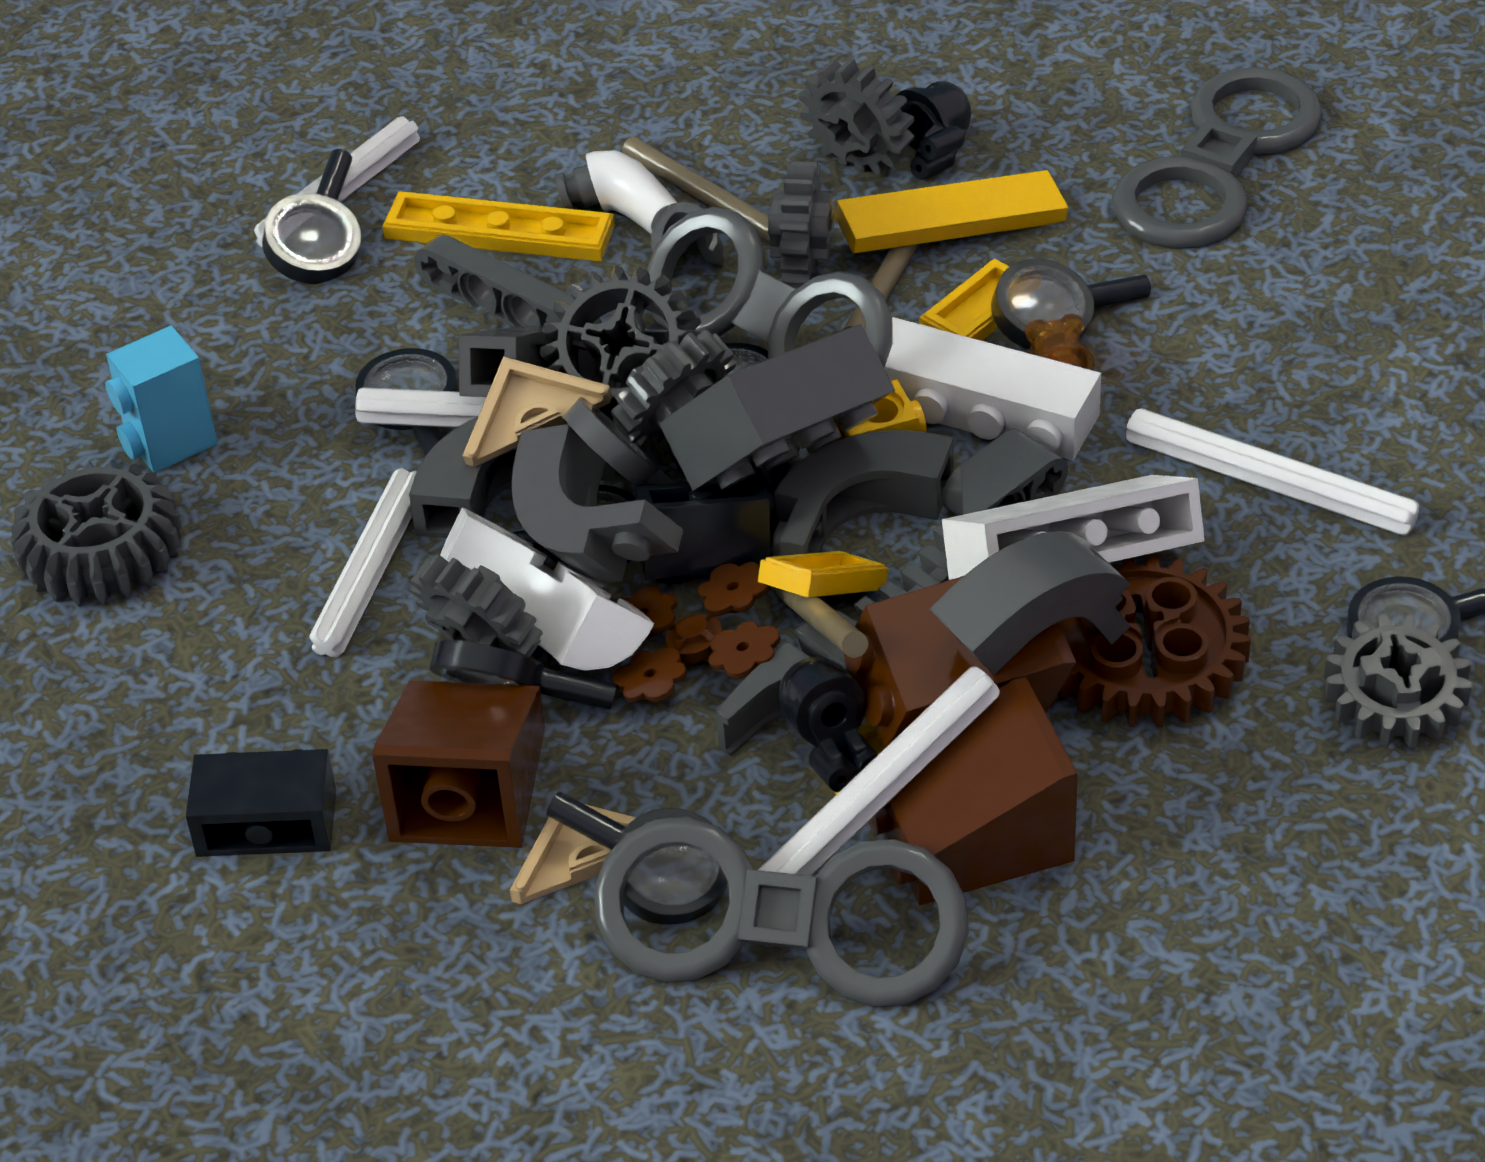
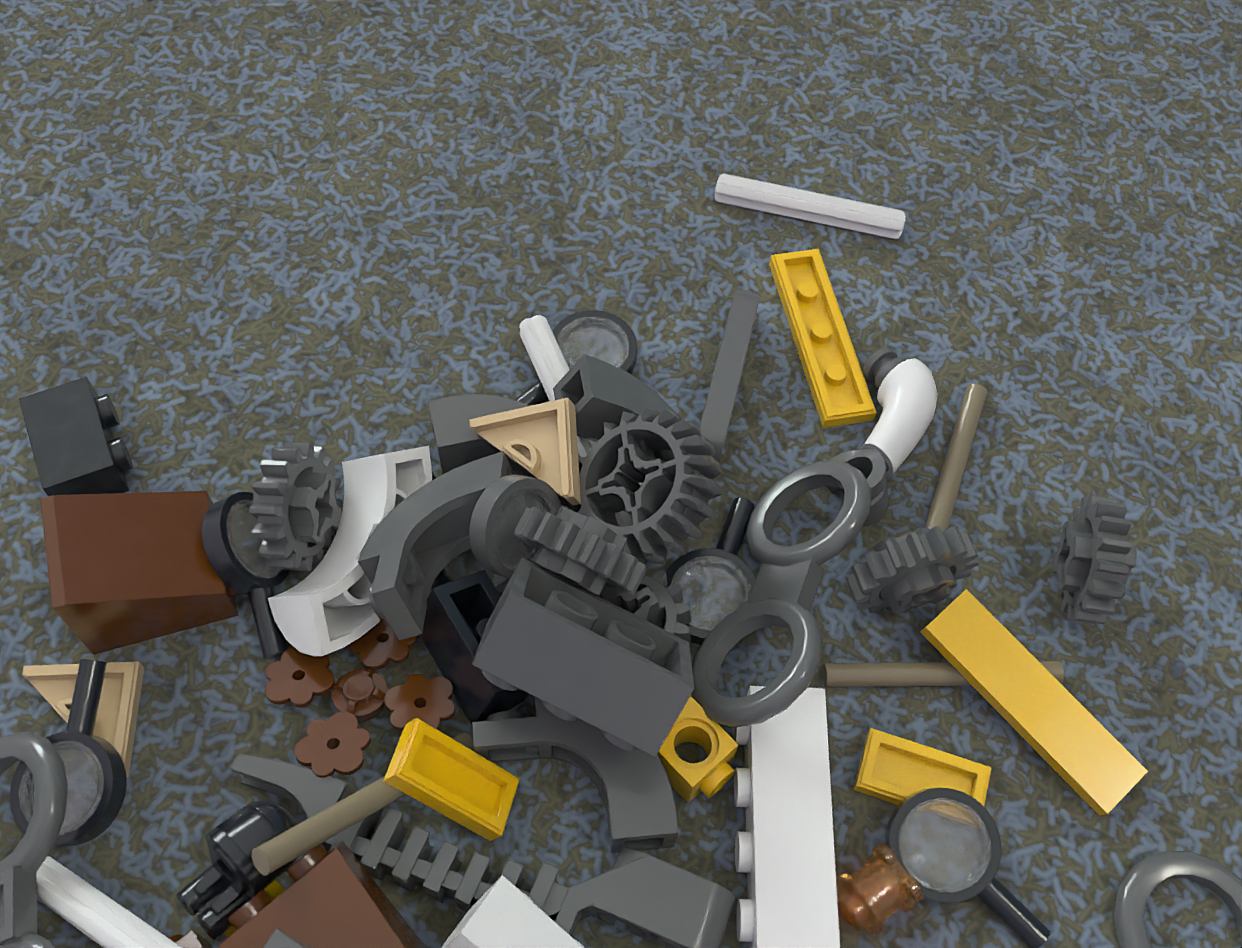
camera: 60 degrees right, 15 degrees up
dark grey gear [10,459,182,607] -> none
medium azure brick [105,325,218,473] -> none
piece [262,149,361,284] -> none
white axle [309,468,417,657] -> none
black piece [896,81,972,180] -> none

